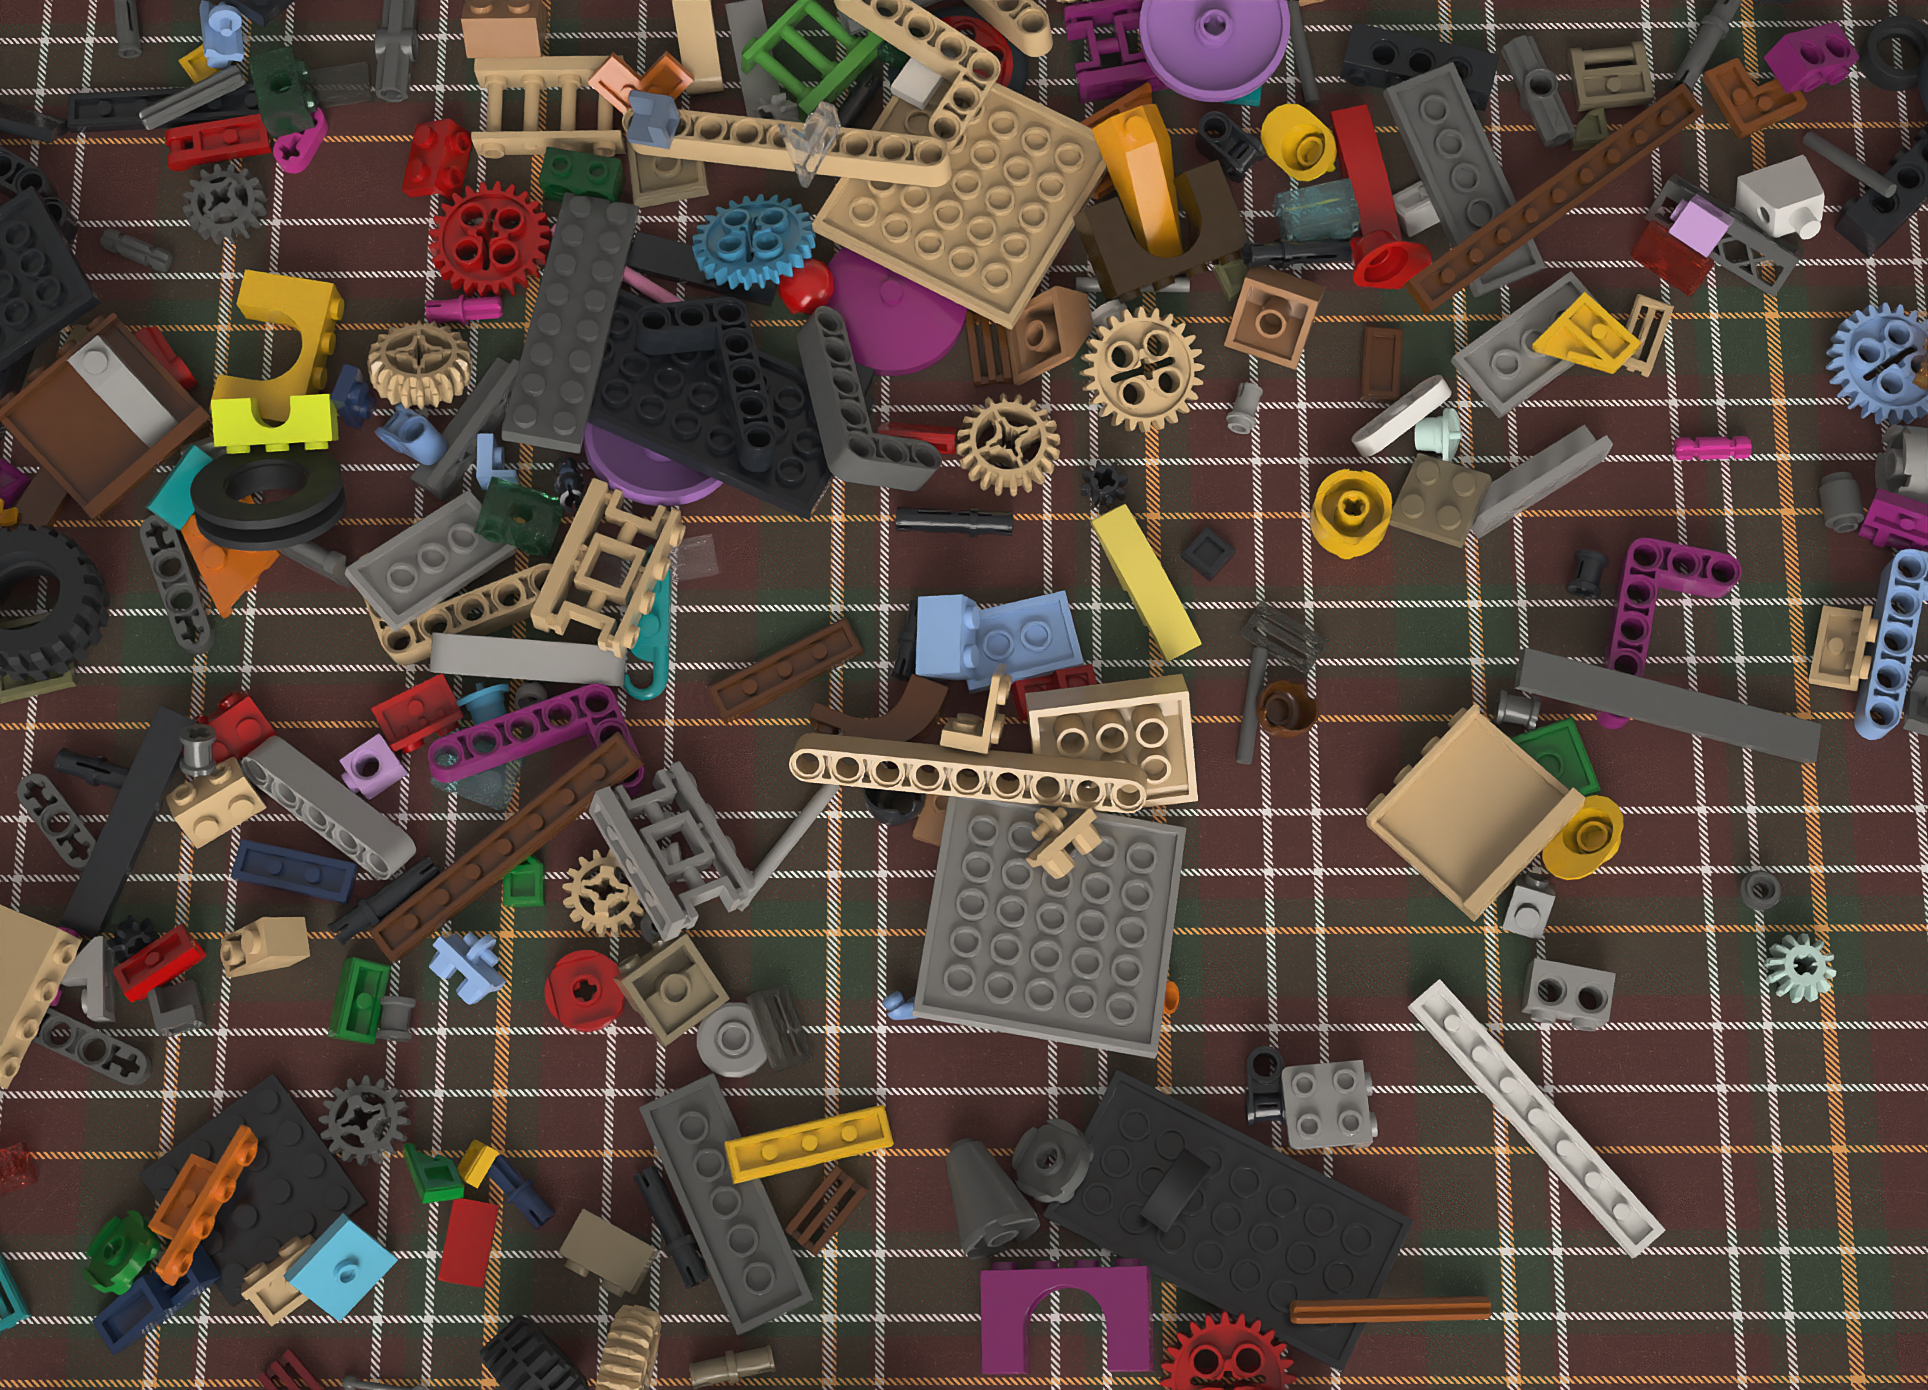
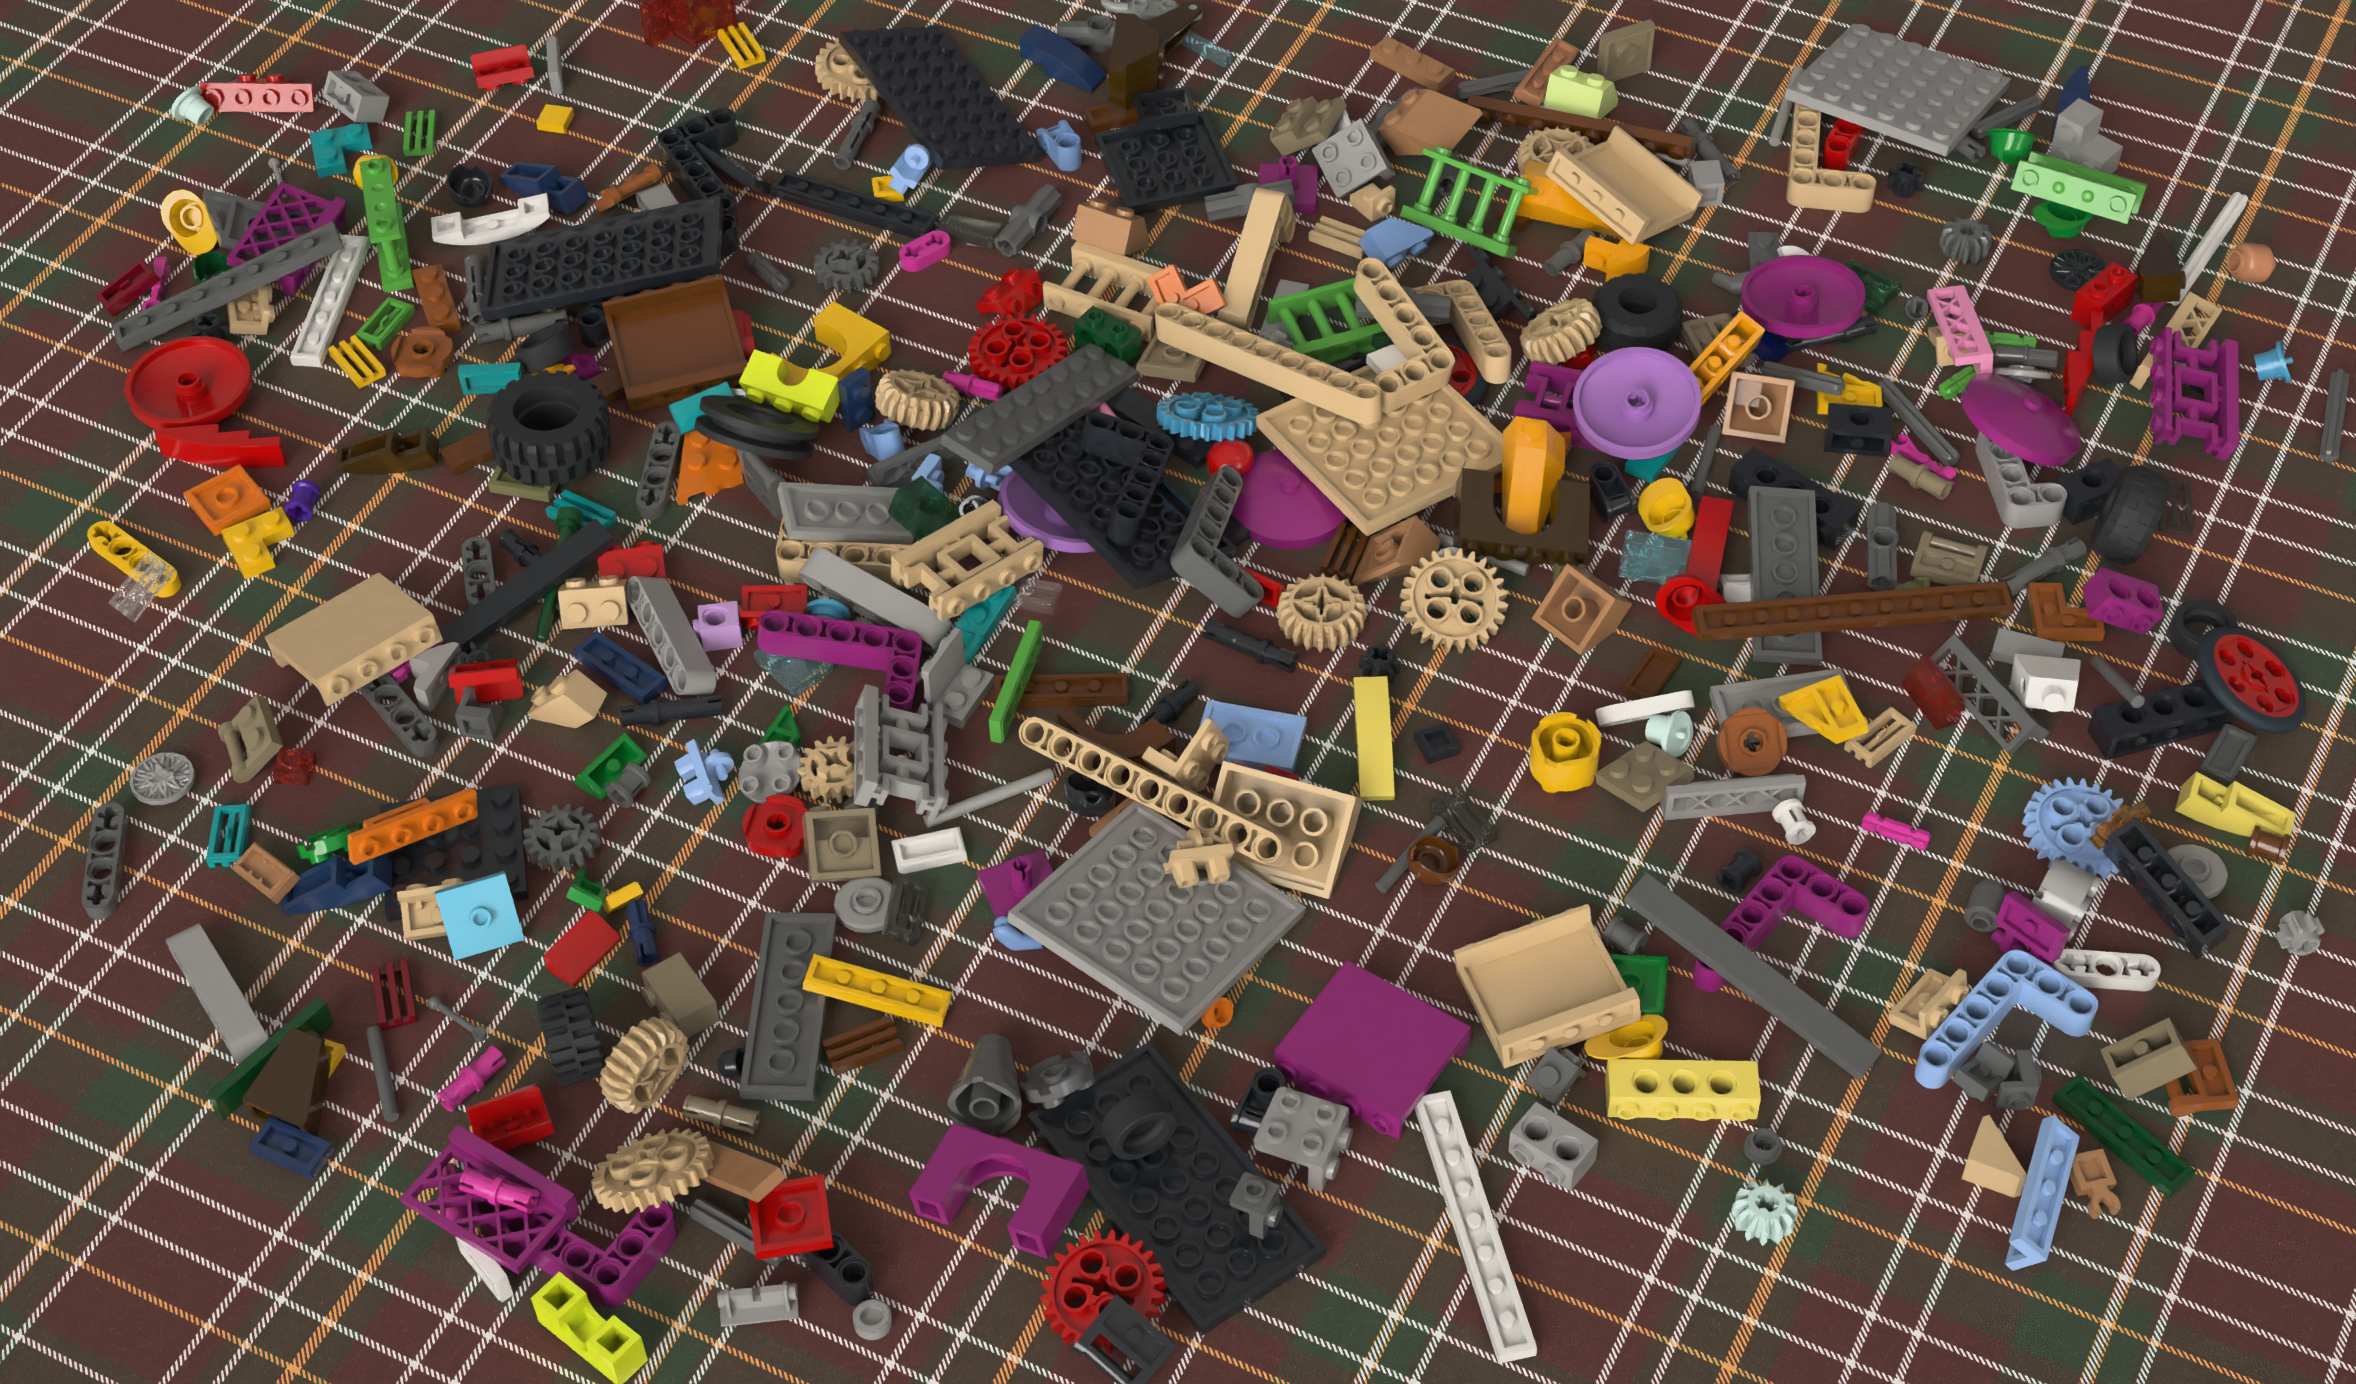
camera: 25 degrees right, 25 degrees down
light grey slope [67,335,179,448] -> none
dark grey axle [138,65,245,130] -> none
red plate [164,113,272,172] -> none
dark grey bush [179,724,216,776] -> none
clear green brick [248,46,318,139] -> none
reddish brown tile [368,731,644,963] -> none
sand blue panel [626,90,681,149] -> none
black pin [633,1166,710,1289] -> none
clear slope [777,101,841,188] -> none
light blue brick [916,594,980,681] -> none
light grey pin [1226,382,1263,434] -> none
black pin [1242,237,1352,269] -> none
dark orange axle [1289,1296,1491,1324] -> none
lavender brick [1669,194,1735,258] -> none
none -> medium nougat plate [231,842,301,904]
none -> dark green piece [535,506,584,643]
none -> teal tile [545,490,617,530]
none -> black hinge [717,1048,745,1079]
none -> light grey dish [738,741,803,803]
none -> white tile [891,827,967,875]
none -> light grey bracket [921,627,995,729]
none -> magenta tile [977,850,1053,928]
none -> bright green tile [989,620,1043,743]
none -> dark grey bracket [1229,1172,1283,1239]
none -> magenta panel [1275,960,1471,1140]
none -> light yellow brick [1605,1059,1761,1121]
none -> dark orange plate [1716,708,1787,777]
none -> white bush [1772,798,1816,845]
none -> light grey tile [1990,628,2065,664]

